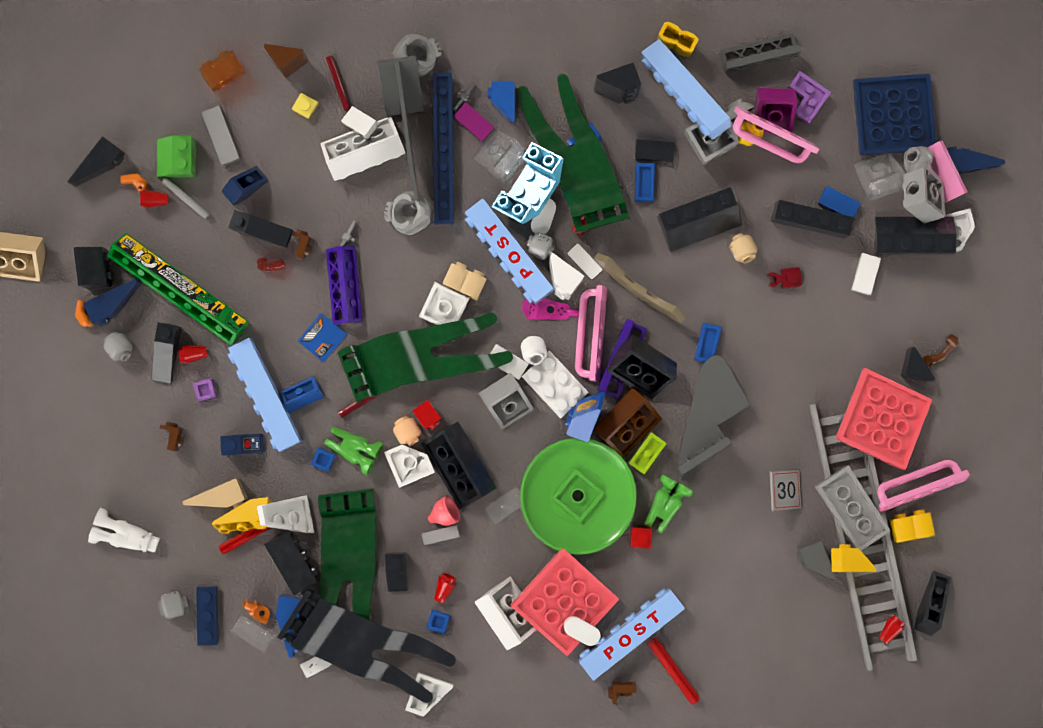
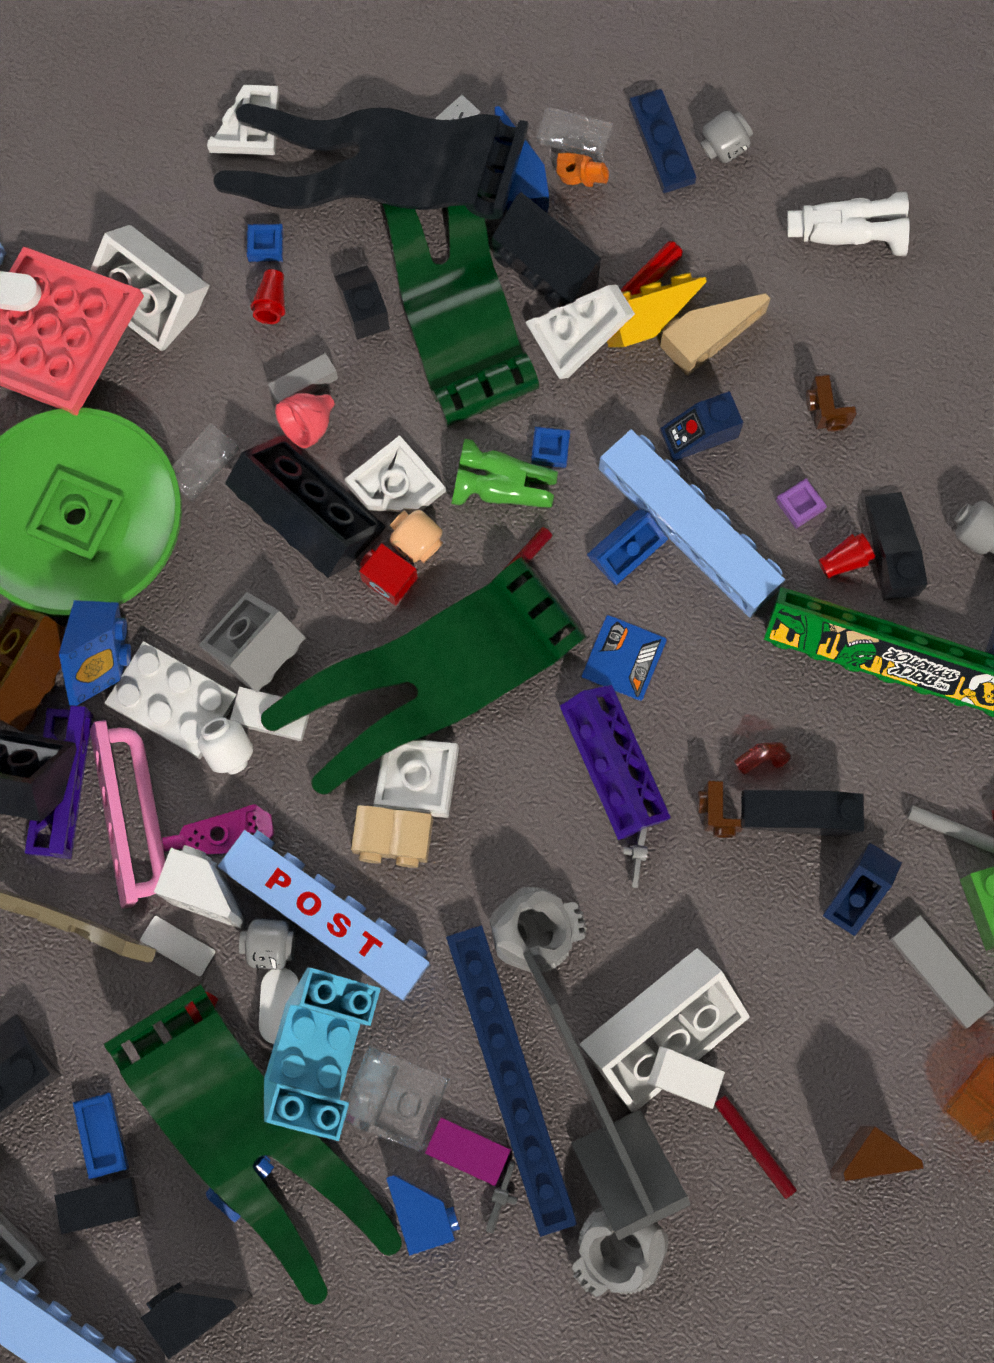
camera: 170 degrees right, 10 degrees down
light yellow plate [292,93,319,119] -> none

